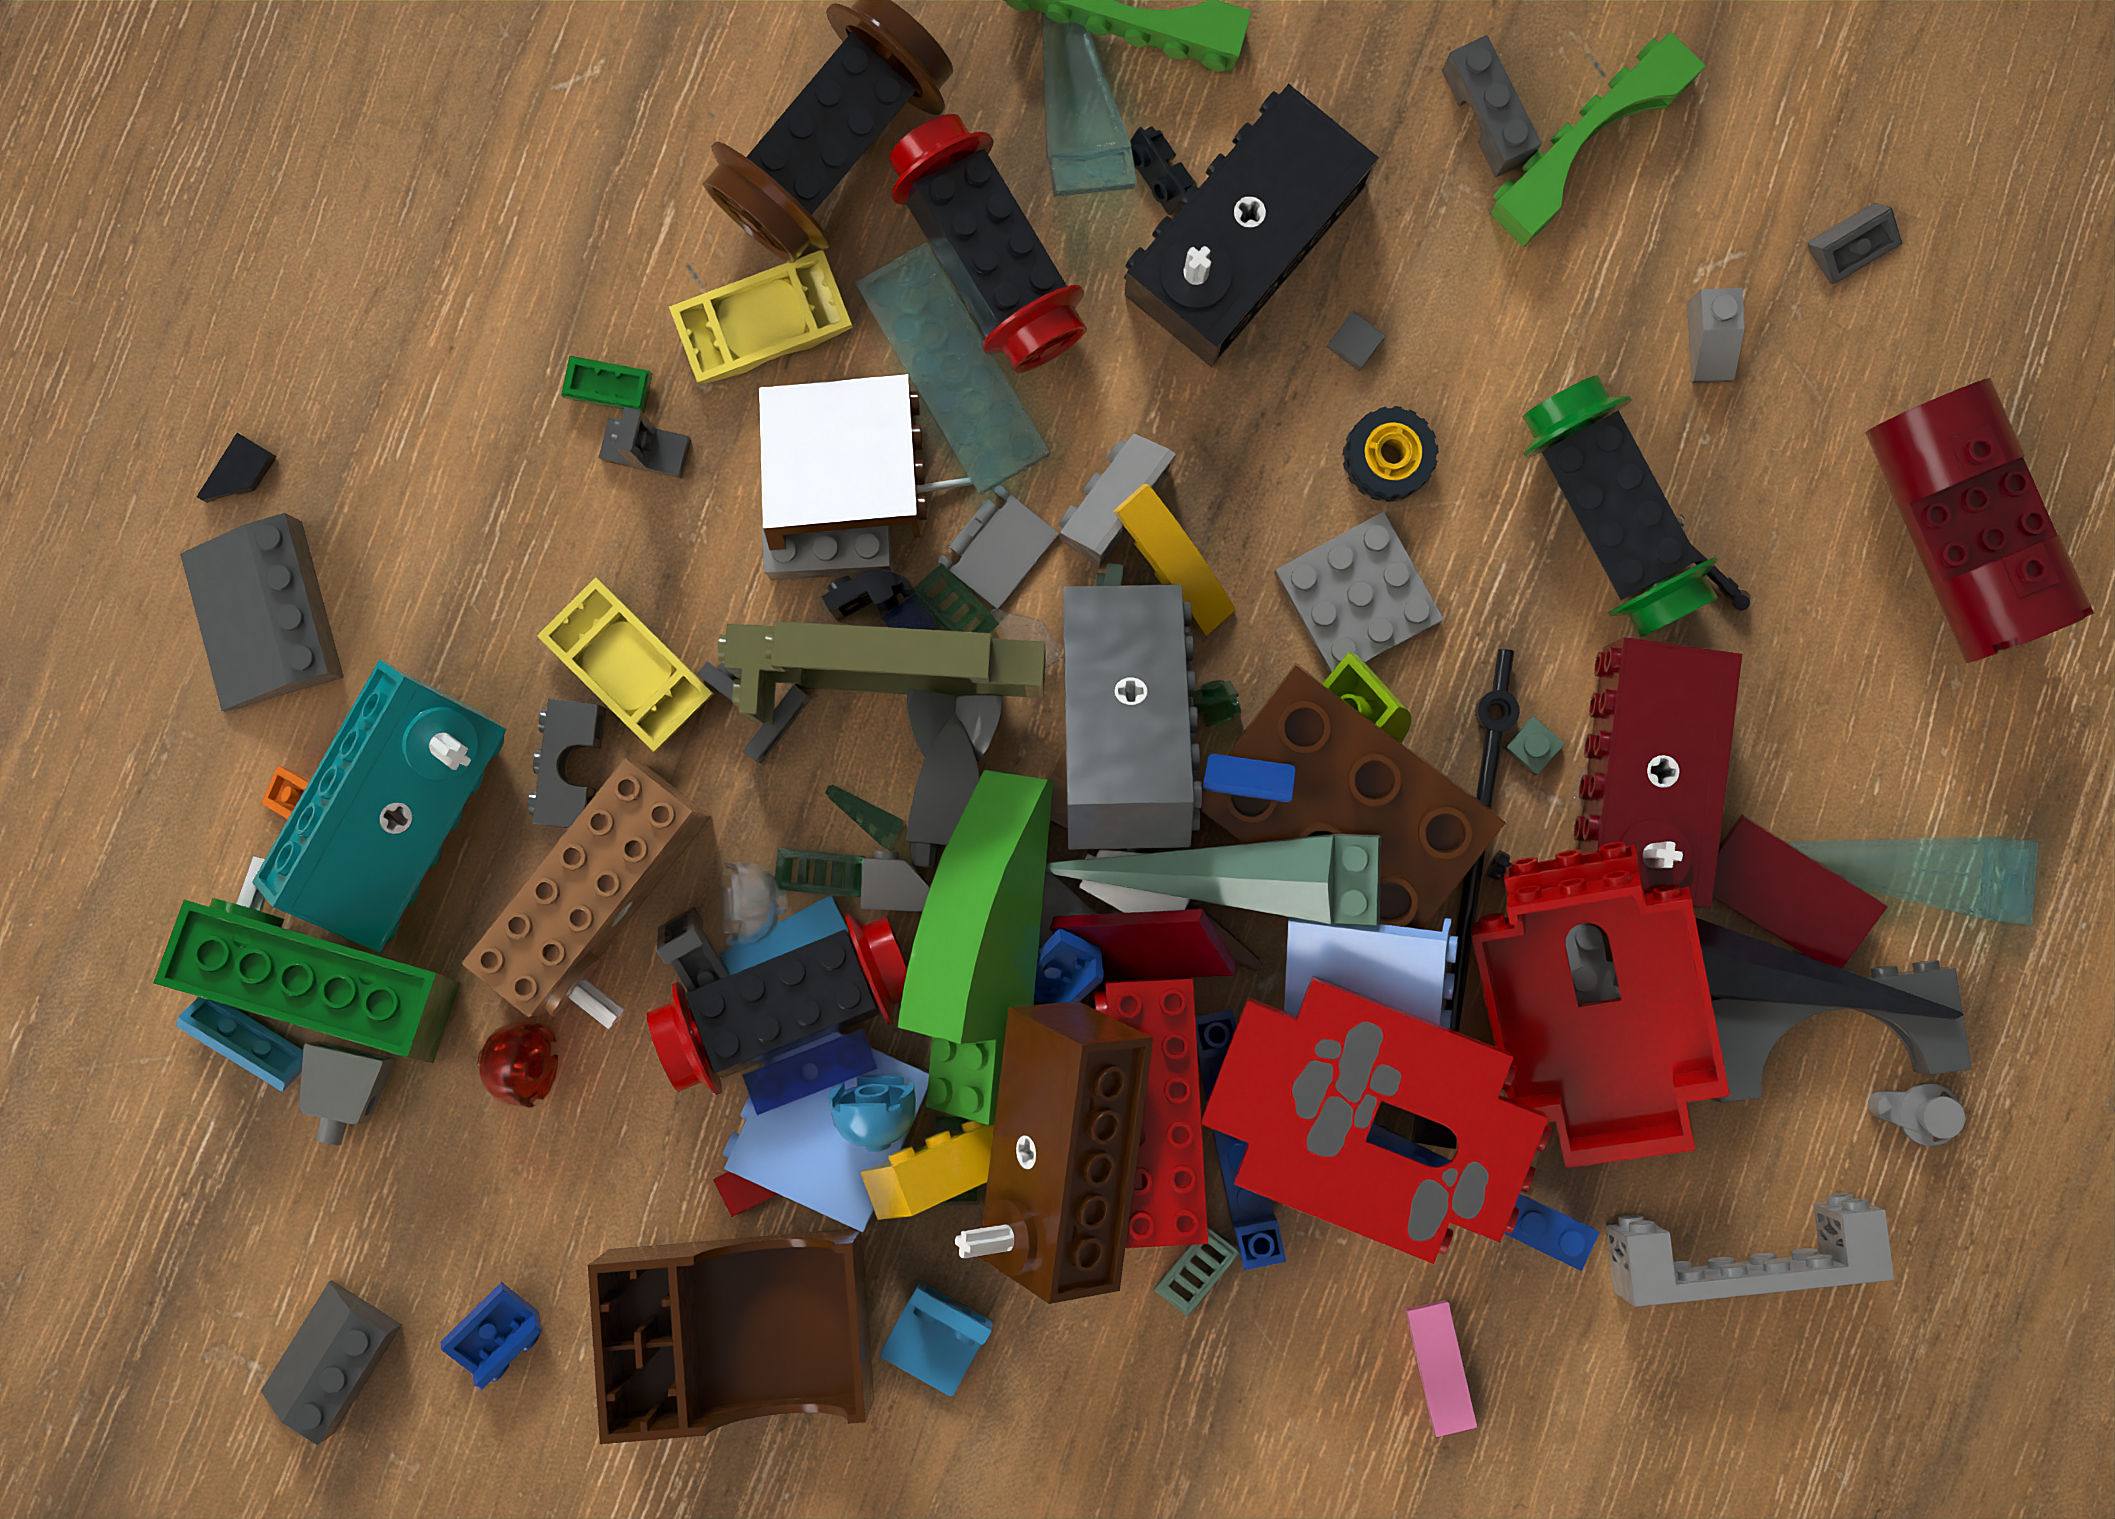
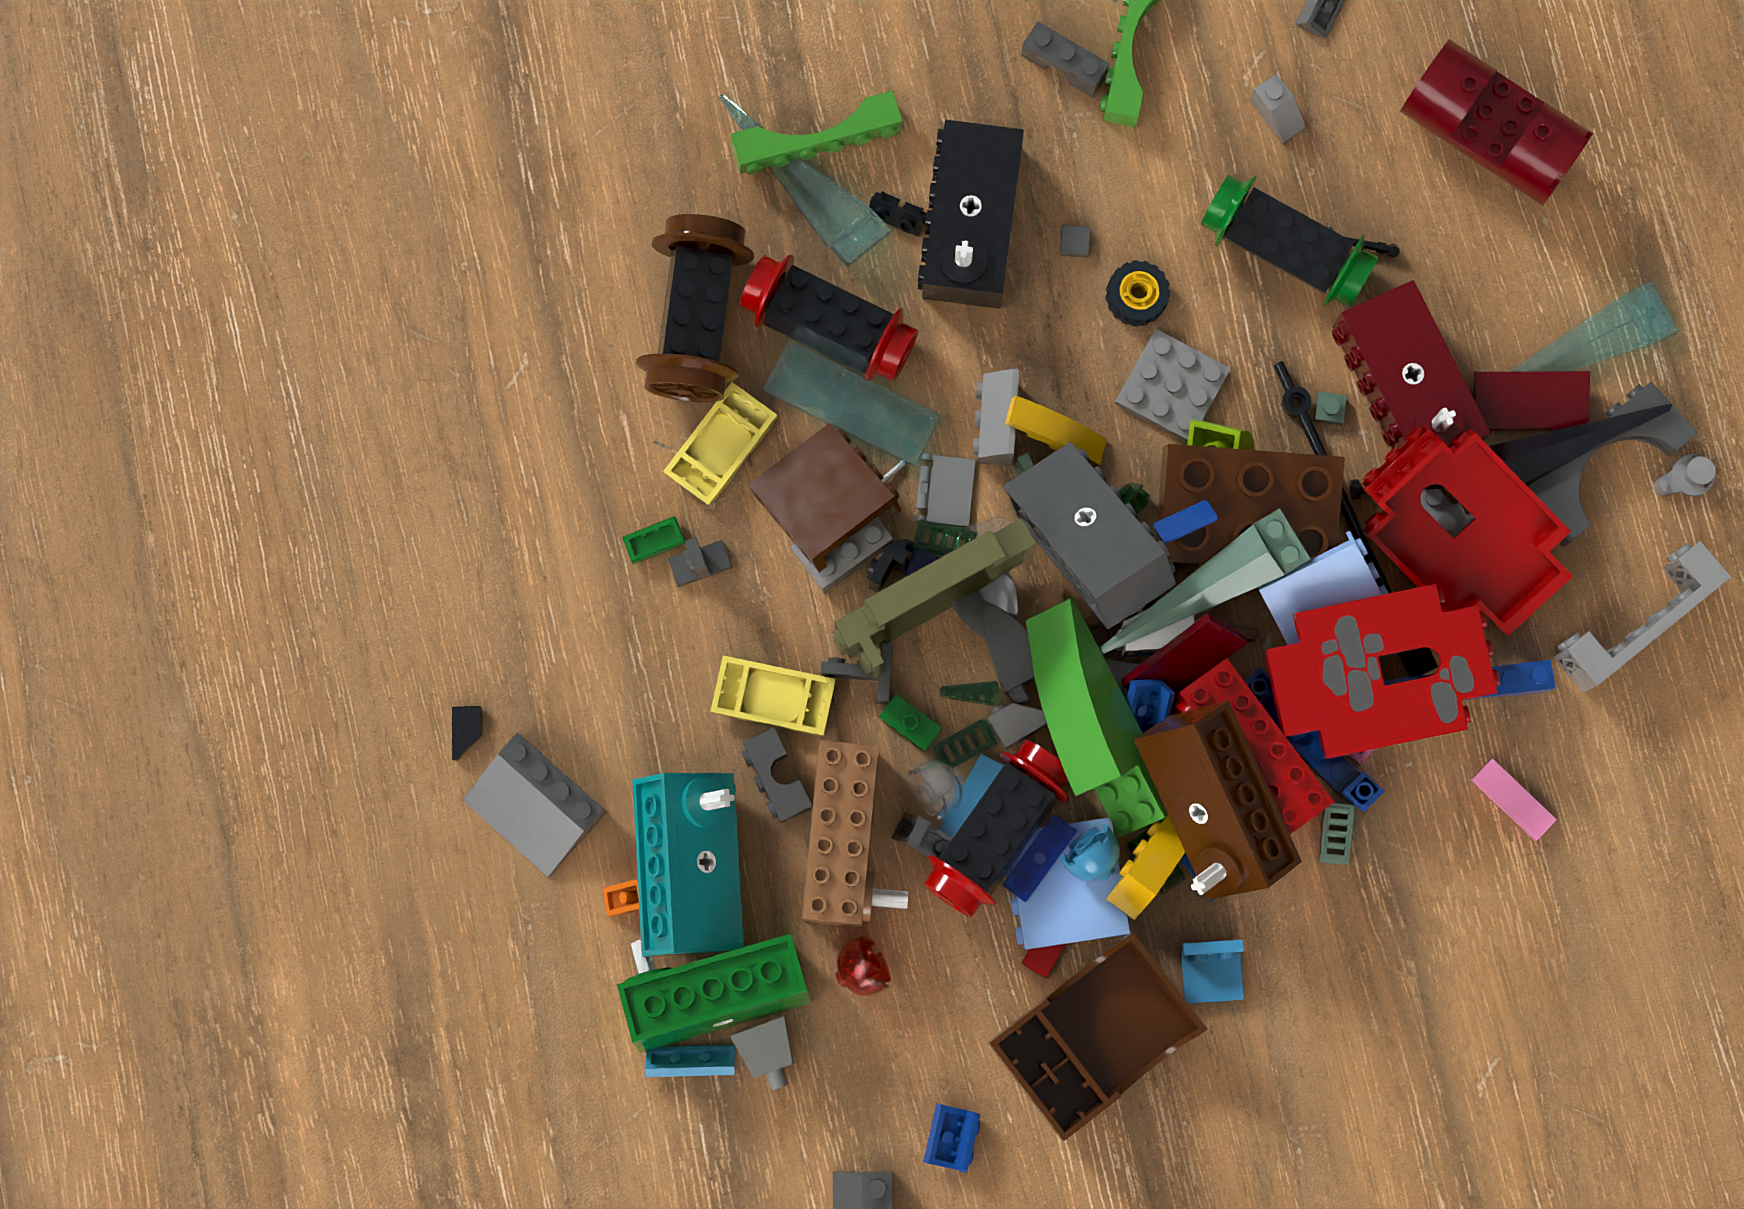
camera: 30 degrees left, 5 degrees down
none -> green plate [879,694,942,752]

